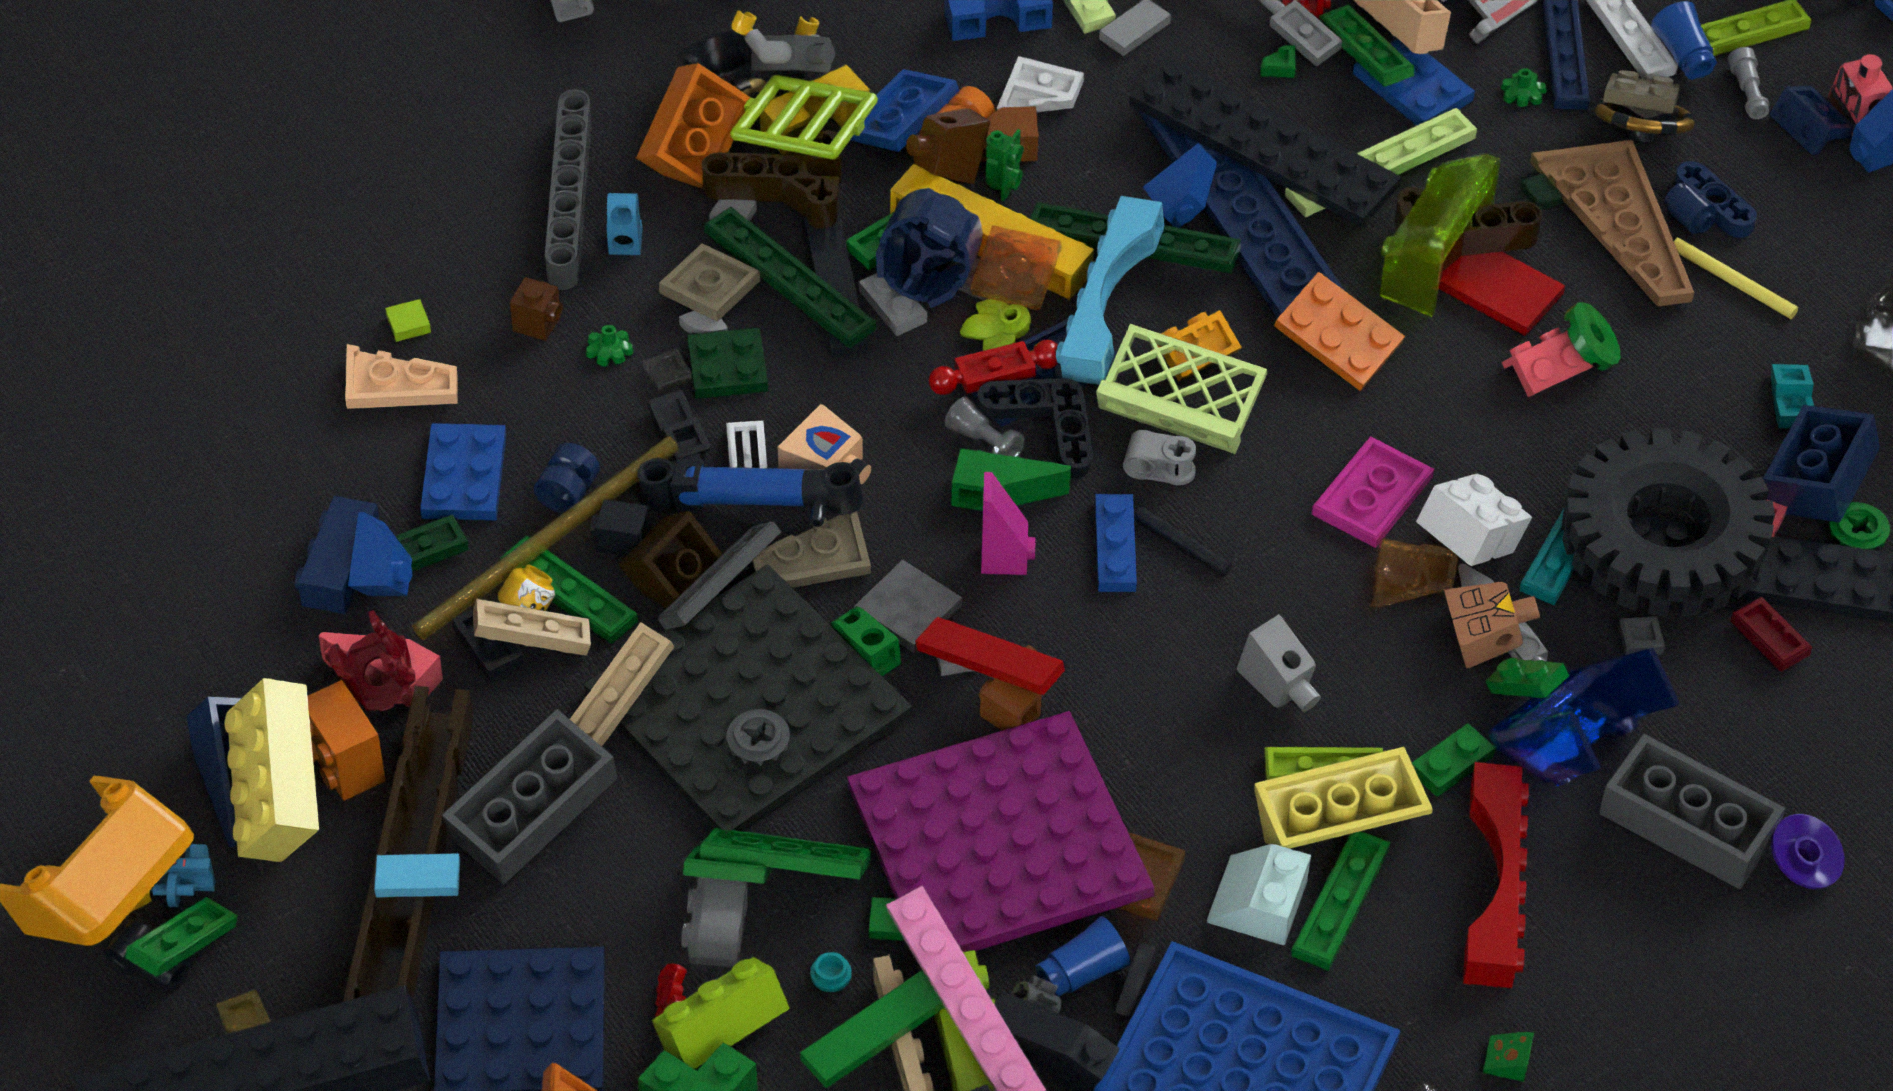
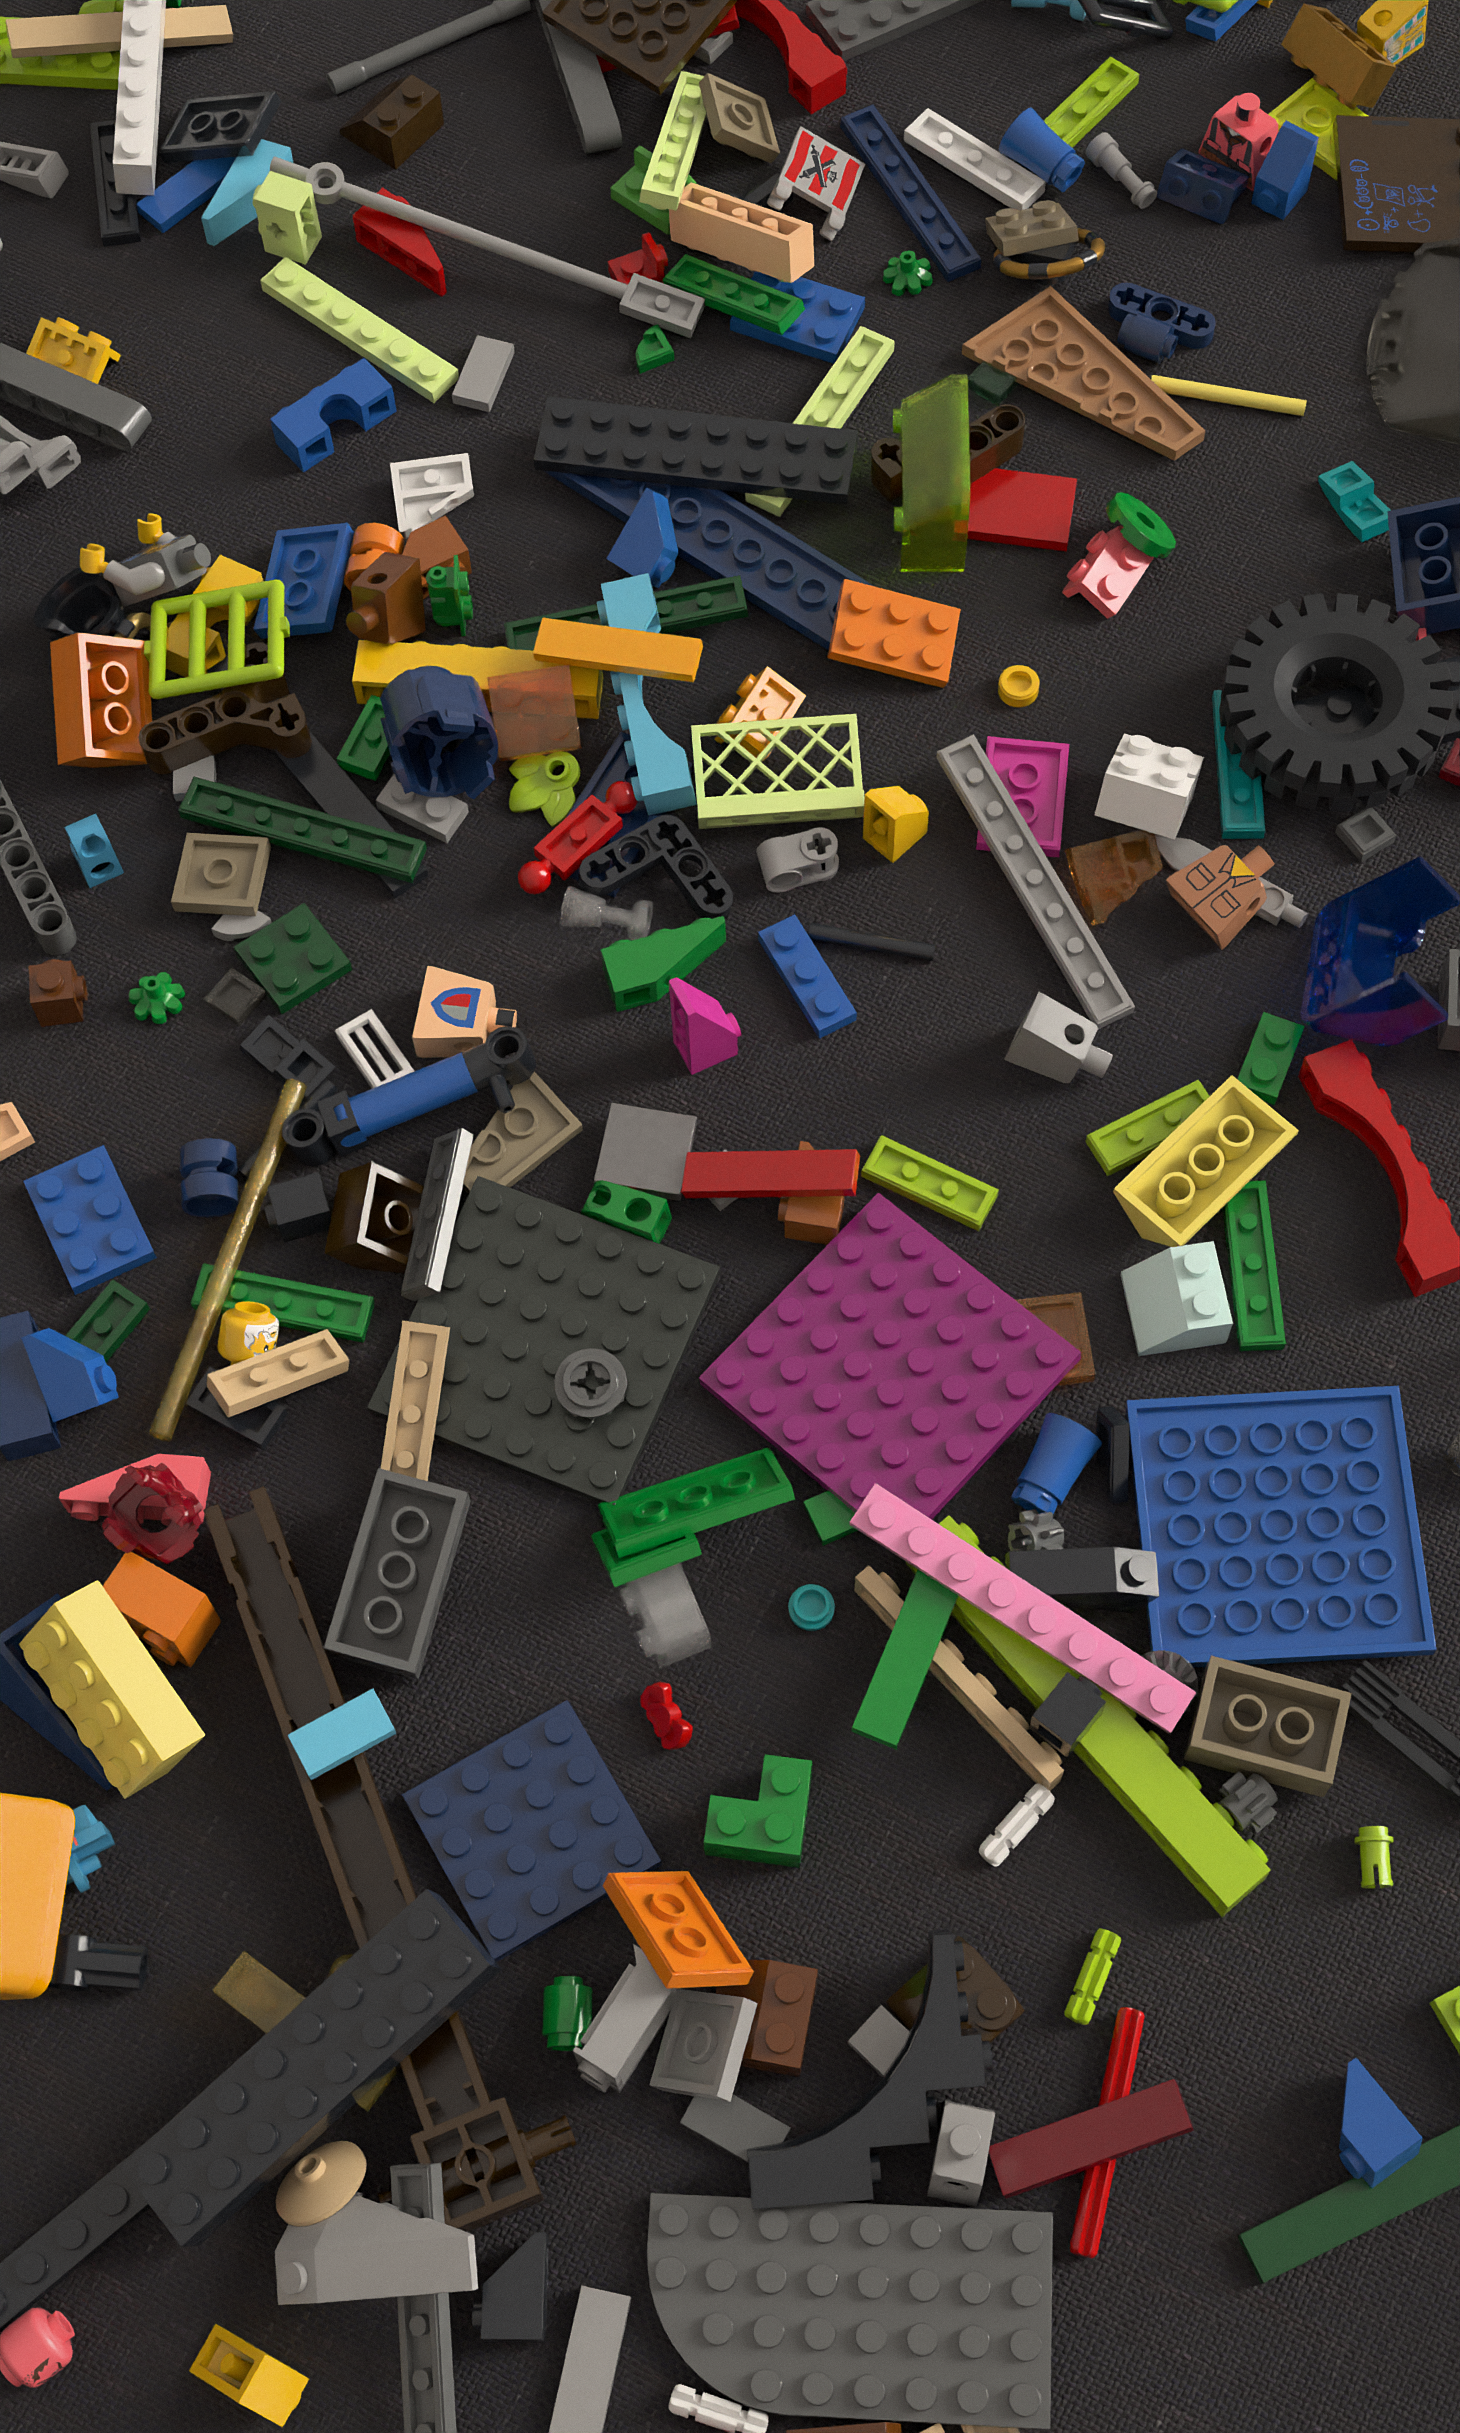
camera: 25 degrees left, 15 degrees up
green tile [125,897,238,977] -> none
lime brick [652,957,790,1069] -> none
green plate [1485,658,1569,698] -> none
none -> light orange tile [533,618,703,682]
none -> lime tile [861,1135,999,1231]
none -> yellow slope [863,786,929,863]
none -> light grey tile [937,734,1135,1029]
none -> yellow tile [998,665,1040,707]

